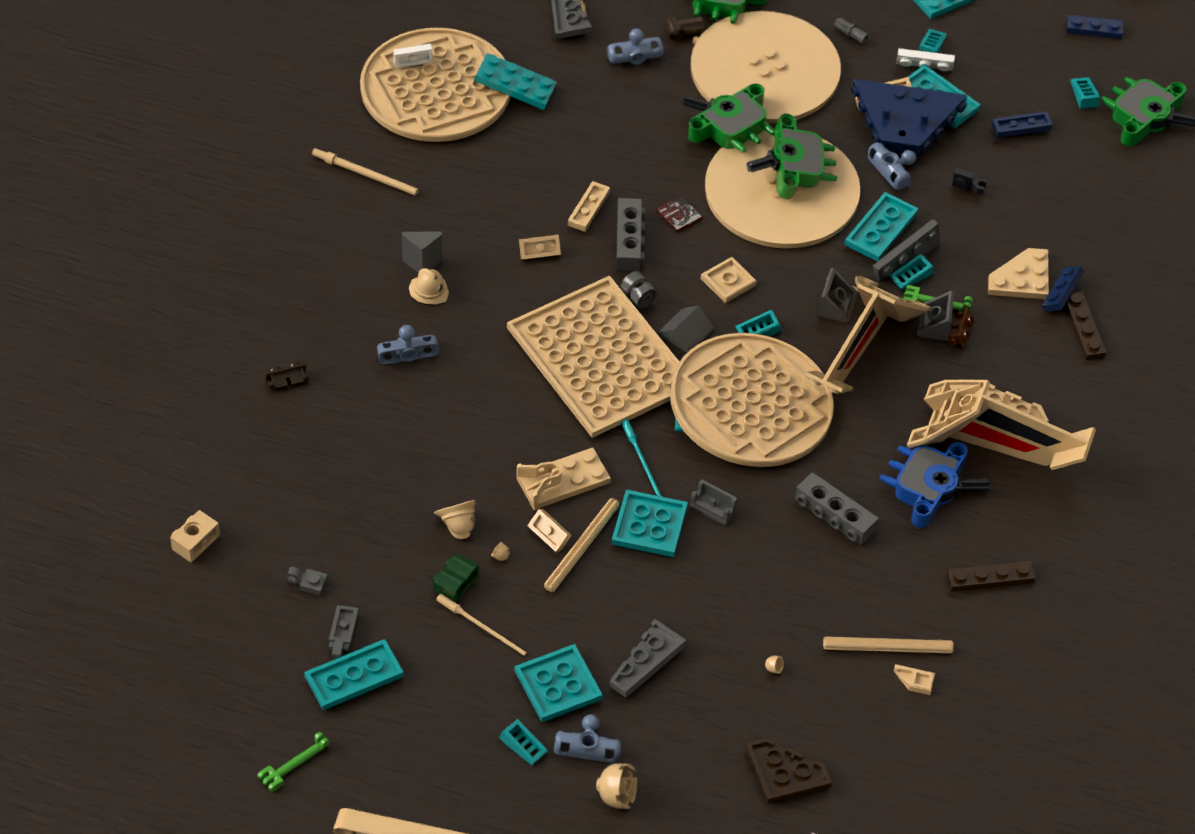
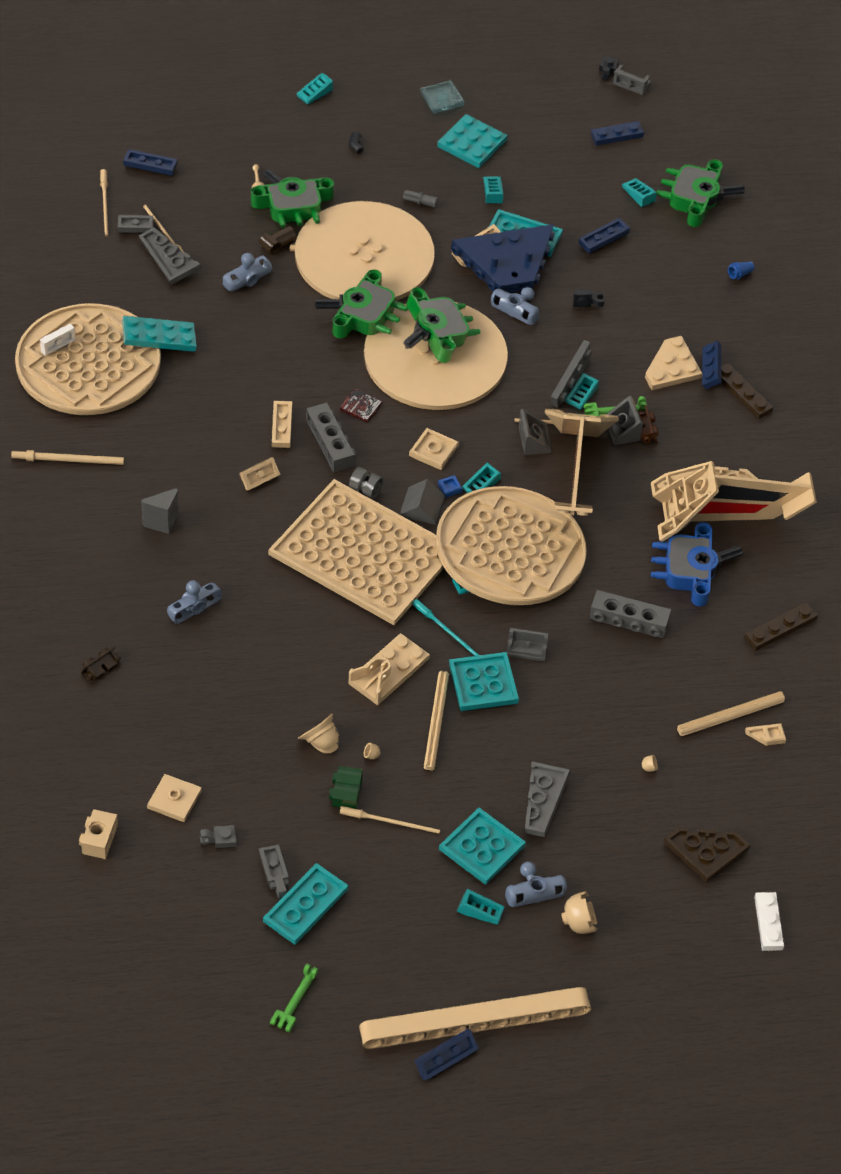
camera: 25 degrees left, 0 degrees up
tan piece [409,268,449,305] -> none
tan plate [527,509,572,552] -> none
teal plate [844,192,919,262] -> none
white plate [896,49,955,71] -> none
none -> tan plate [147,774,202,822]
none -> blue tile [438,475,462,498]
none -> blue cone [728,261,754,280]

